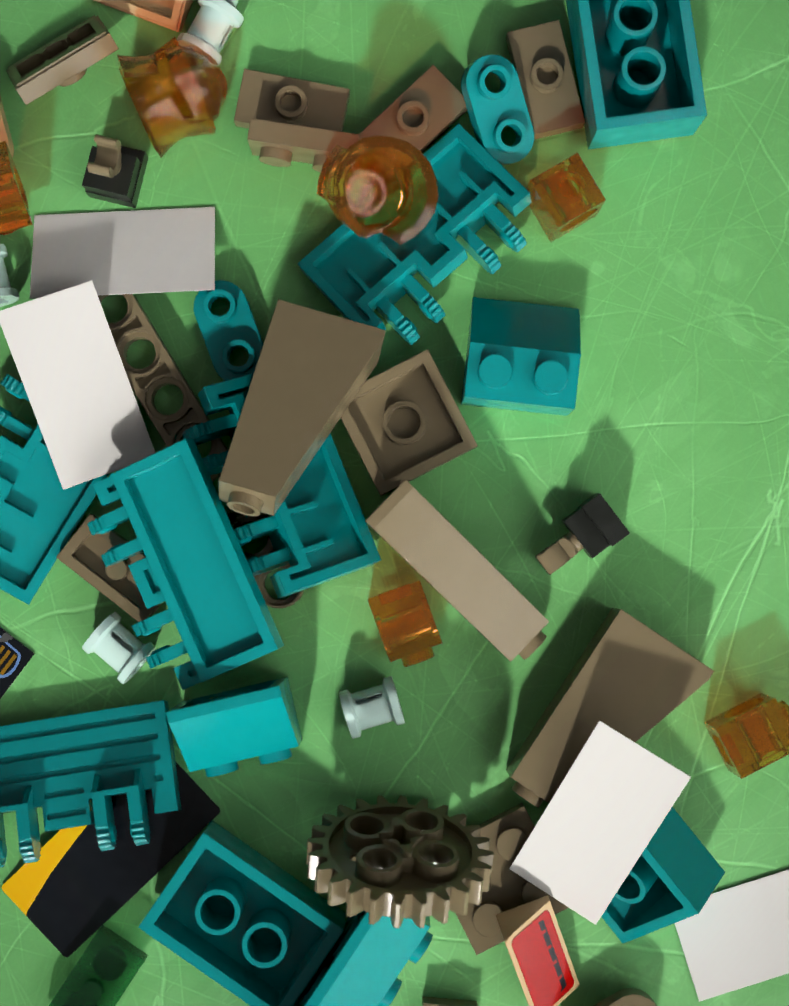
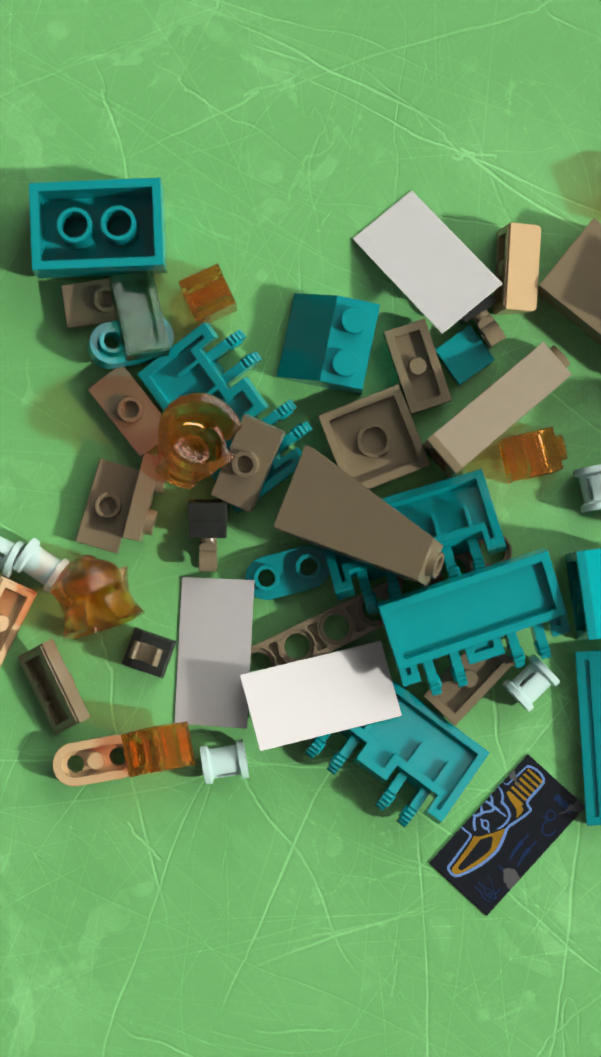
camera: 85 degrees left, 0 degrees up
none -> clear green tile [109,271,170,361]
none -> pearl dark grey piece [188,499,229,572]
none -> dark tan plate [211,414,286,512]
none -> white sticker [353,190,503,334]
none -> dark tan plate [383,318,452,415]
none -> teal tile [435,325,495,386]
none -> tan slope [493,222,541,315]

